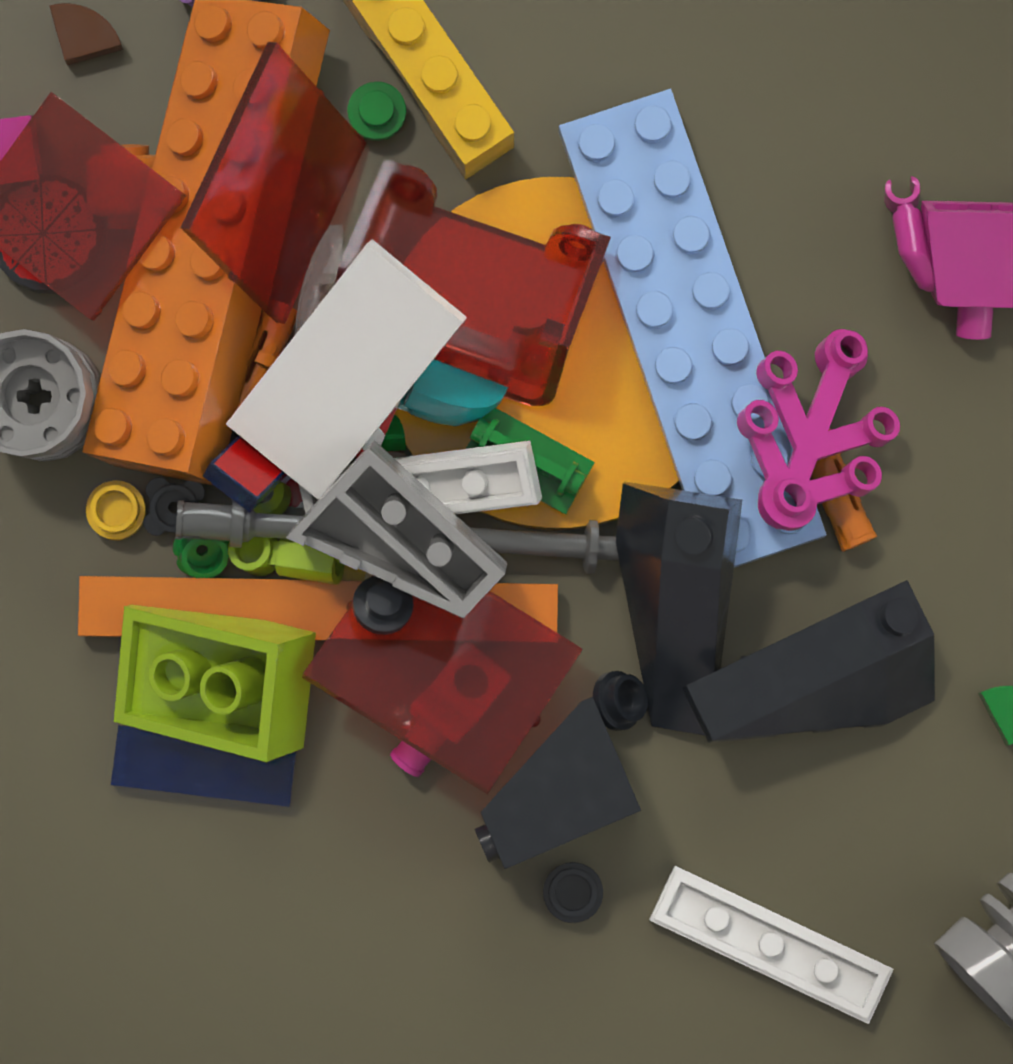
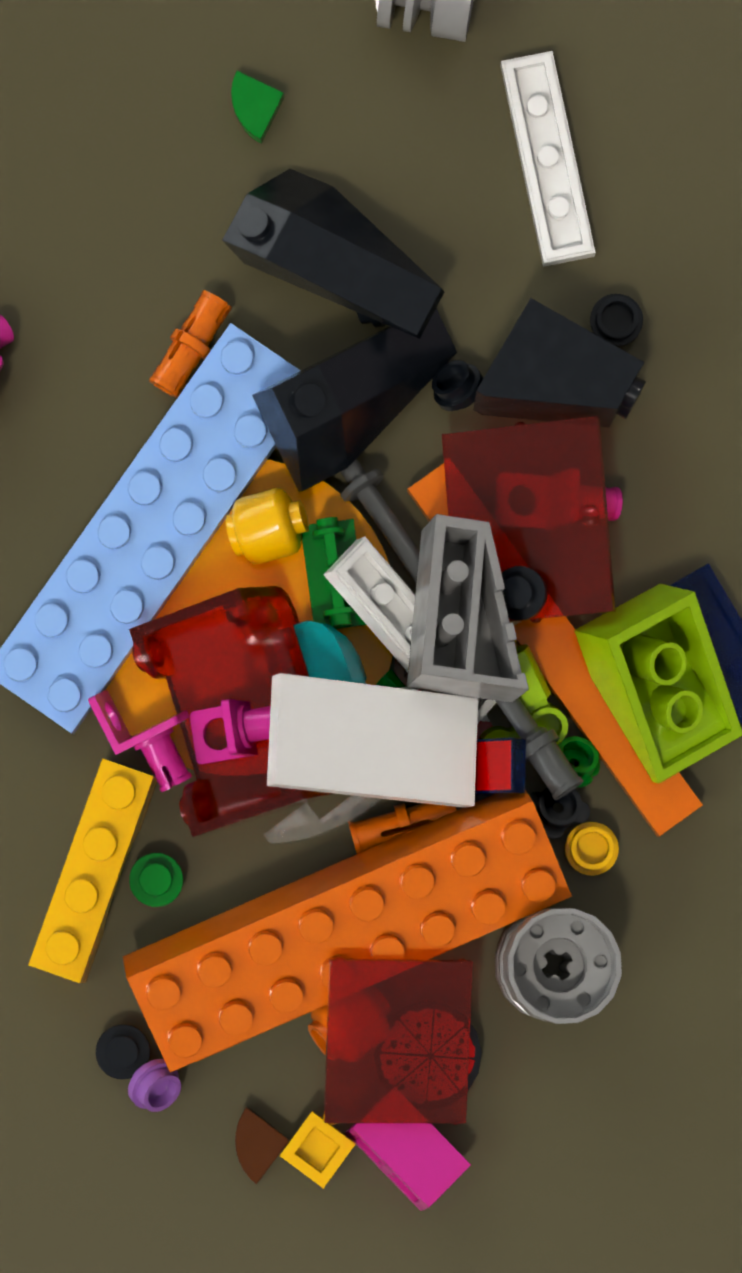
camera: 125 degrees left, 0 degrees up
clear red piece [180,42,367,324] -> none
dark pink plant [737,329,900,531] -> none
none -> dark pink bracket [88,690,192,792]
none -> dark pink bracket [190,699,271,764]
none -> yellow head [225,488,309,564]
none -> yellow plate [280,1111,356,1189]

